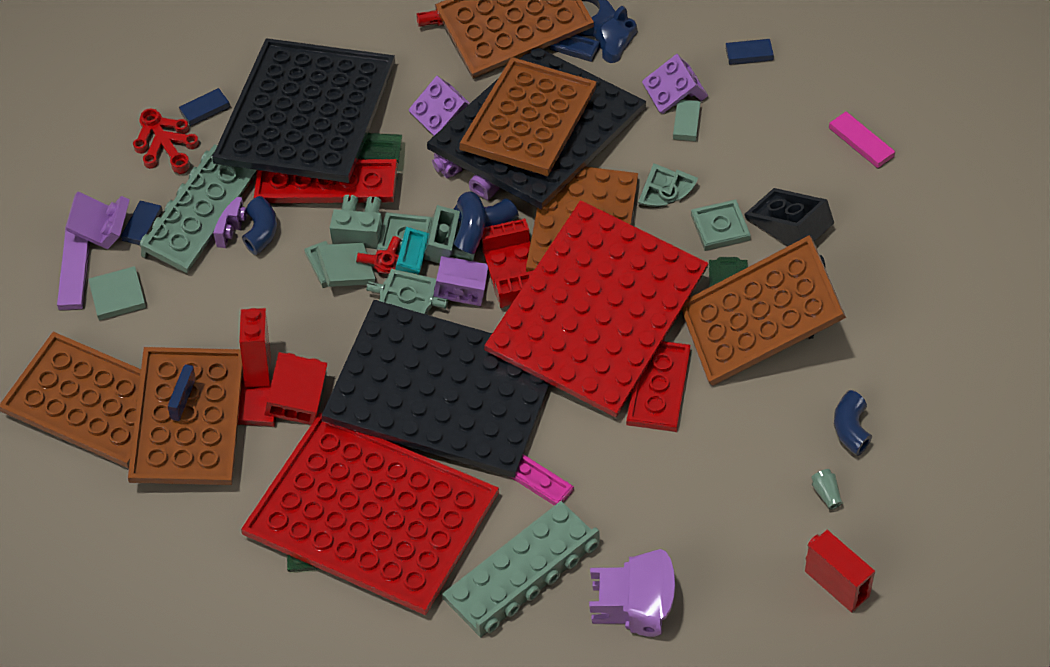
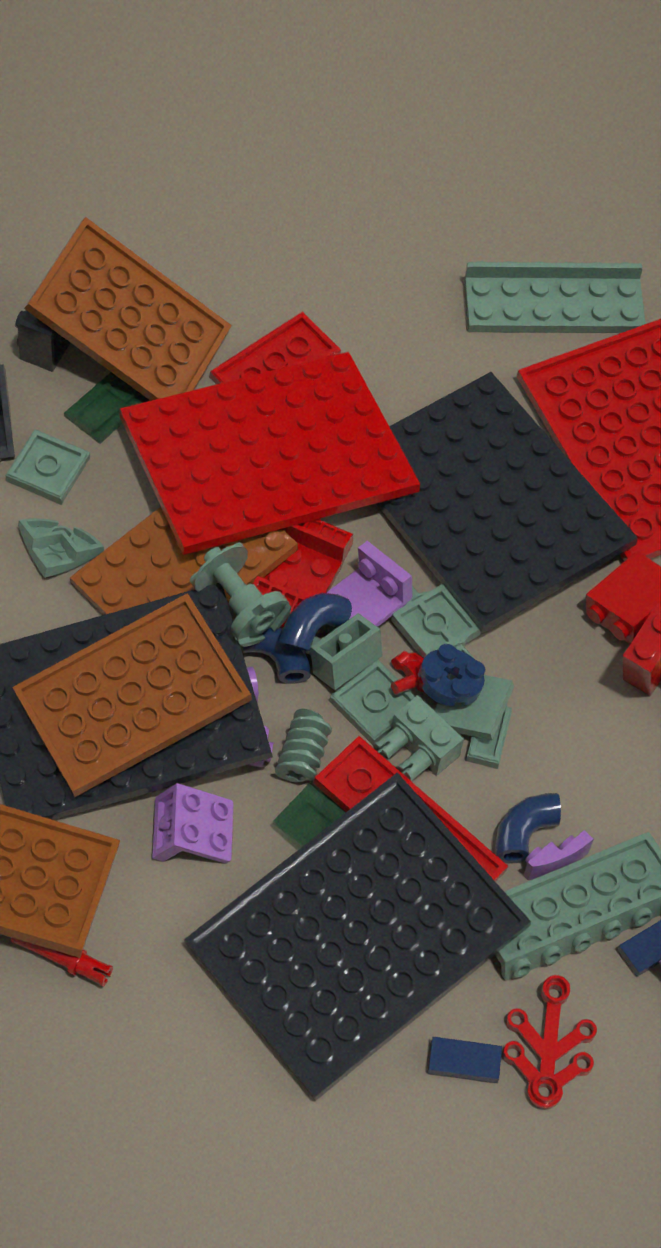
camera: 150 degrees left, 5 degrees up
teal tile [395,227,429,275] -> none
dark pink tile [511,454,574,506] -> none
medium lavender piece [589,549,675,637] -> none
red brick [805,529,875,613] -> none
sand green cone [811,469,843,510] -> none
dark blue cylinder [834,390,872,456] -> none
none -> sand green piece [190,542,291,646]
none -> sand green piece [275,708,332,783]
none -> dark blue plate [418,644,486,706]

